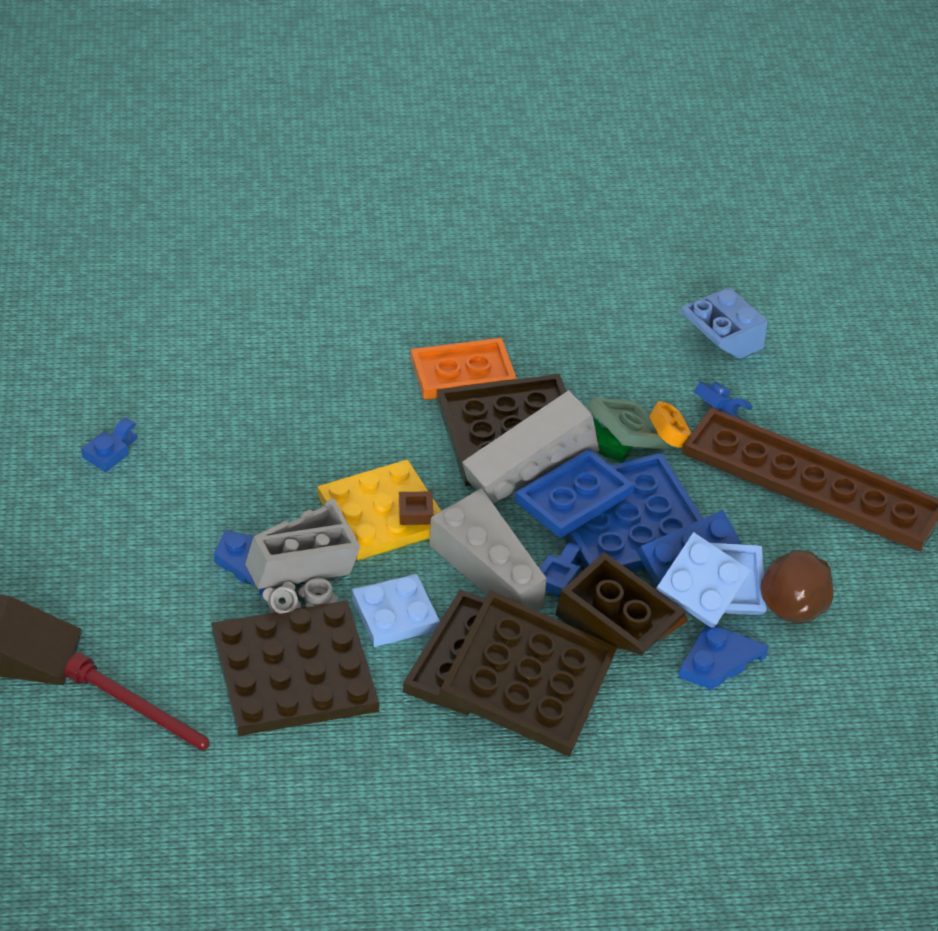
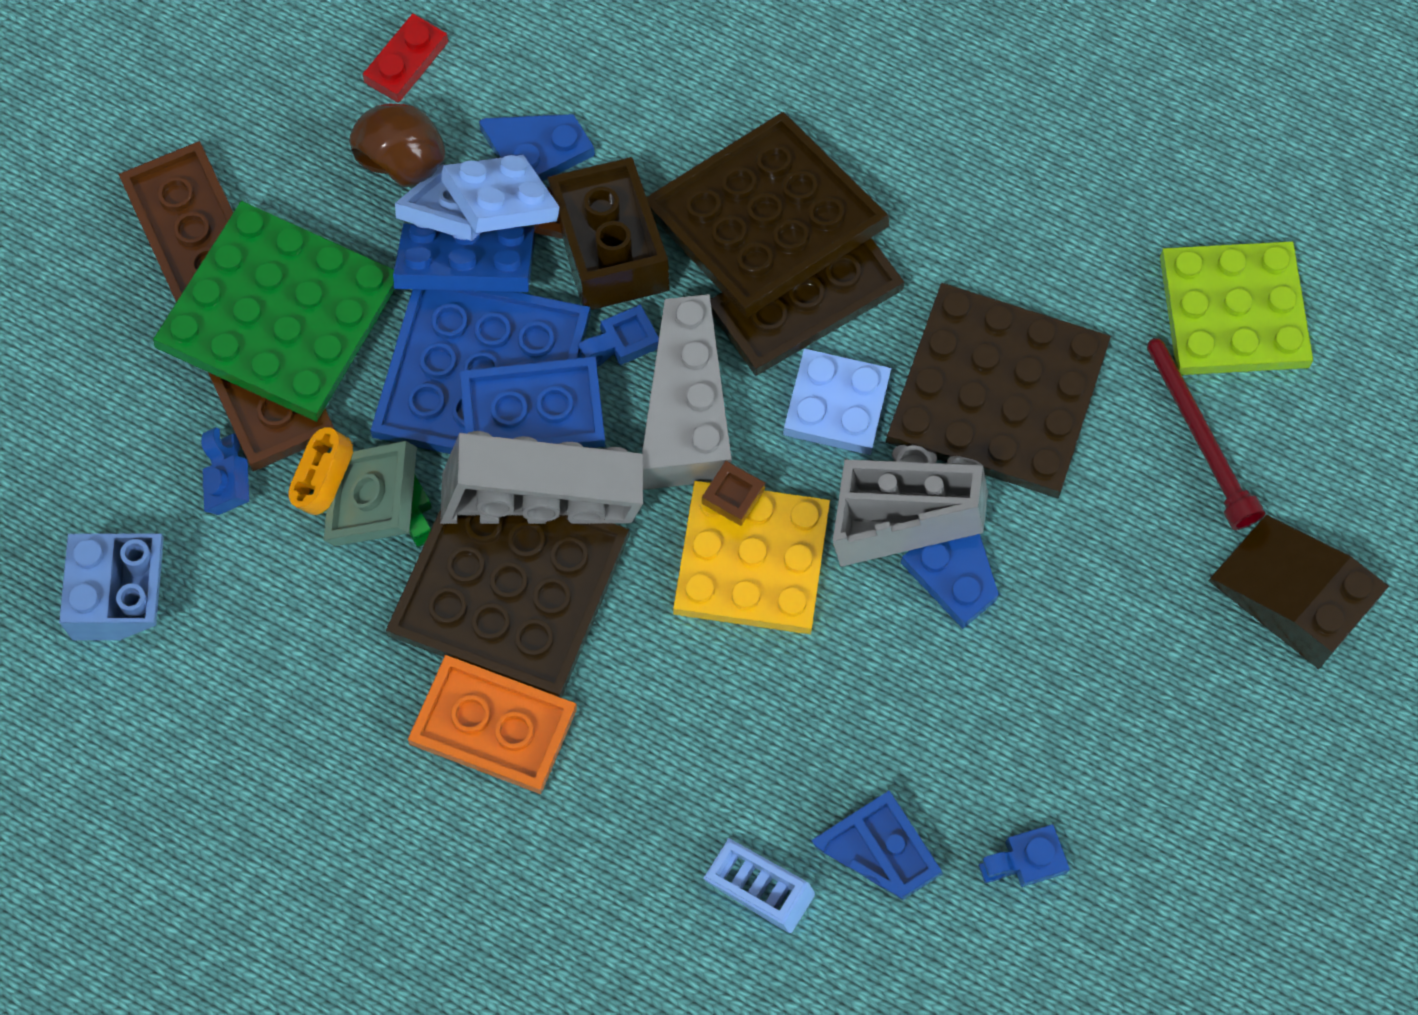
camera: 145 degrees left, 25 degrees up
none -> green plate [153,201,395,422]
none -> red plate [362,13,448,103]
none -> light blue slope [703,838,815,933]
none -> blue wing [811,790,943,900]
none -> lime plate [1160,241,1313,375]

